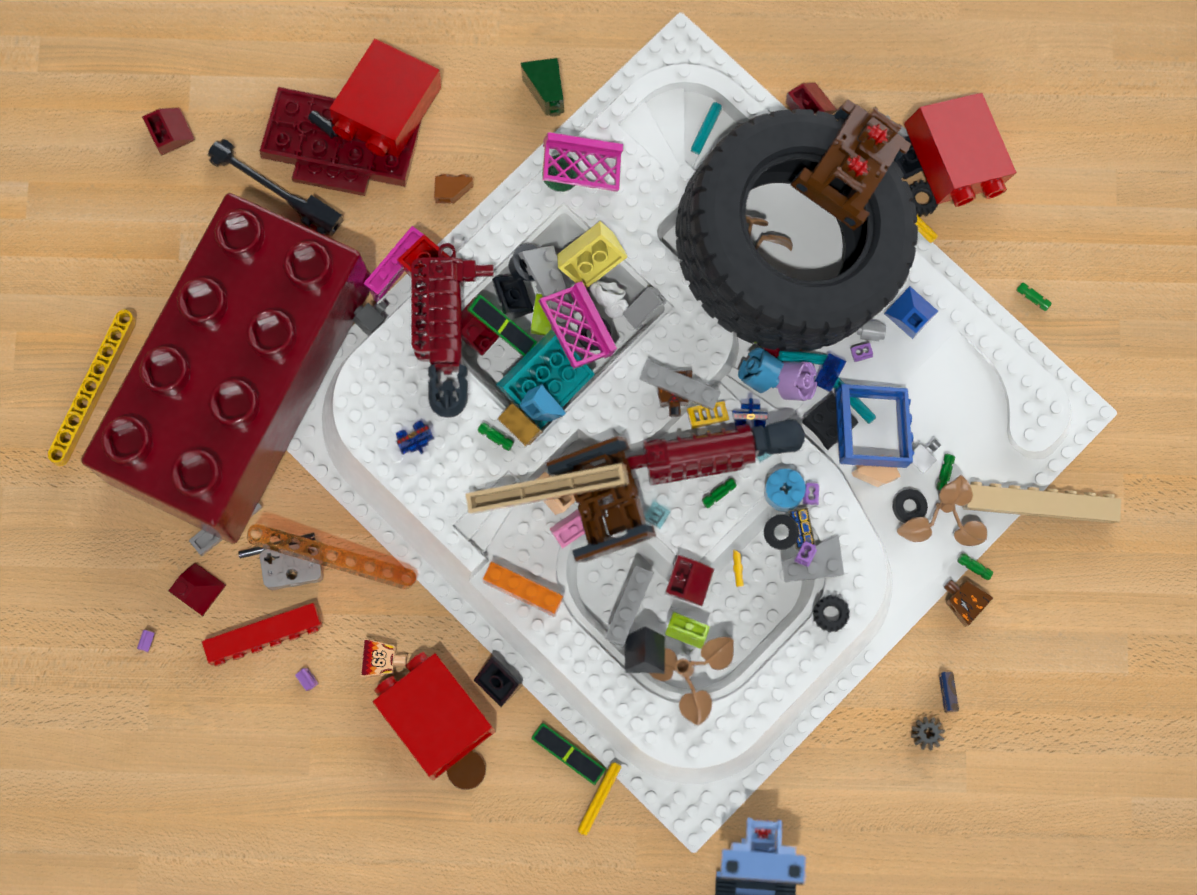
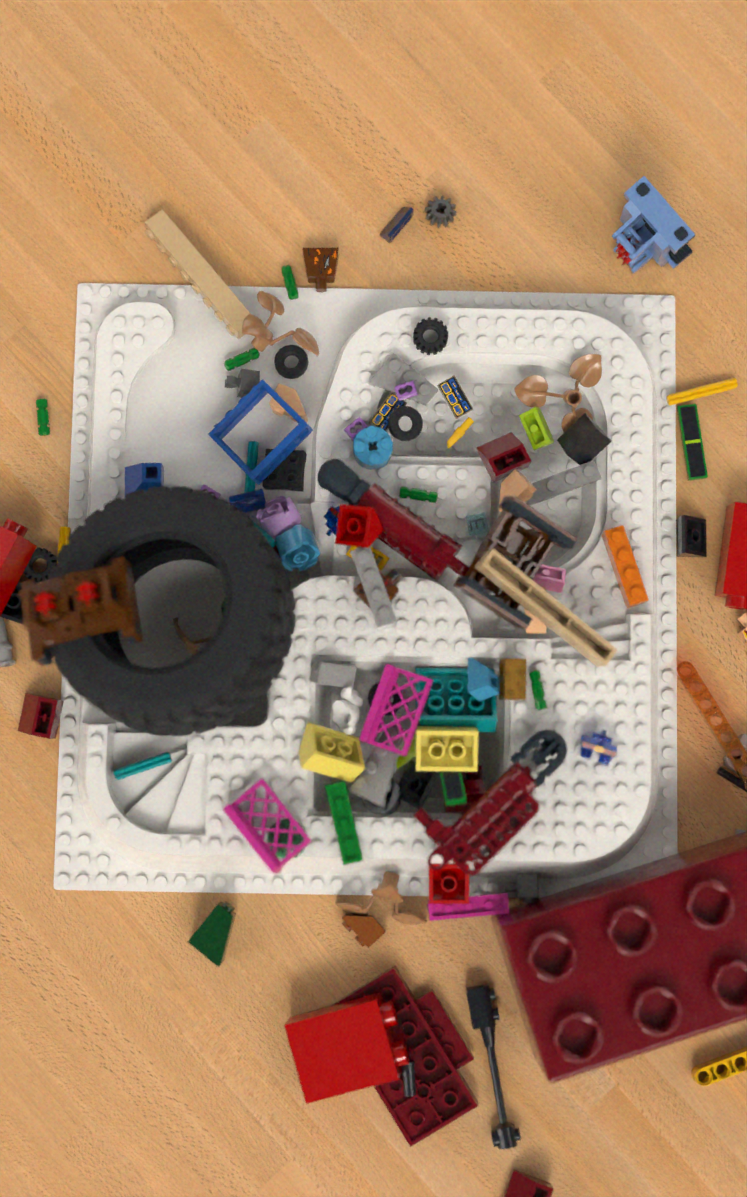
camera: 140 degrees left, 5 degrees up
none -> green tile [325,781,363,866]
none -> red slope [335,504,383,548]
none -> medium nougat plant [335,872,427,925]
none -> light yellow slope [416,726,478,771]
none -> tile [437,376,473,419]
none -> light nougat slope [499,469,537,512]

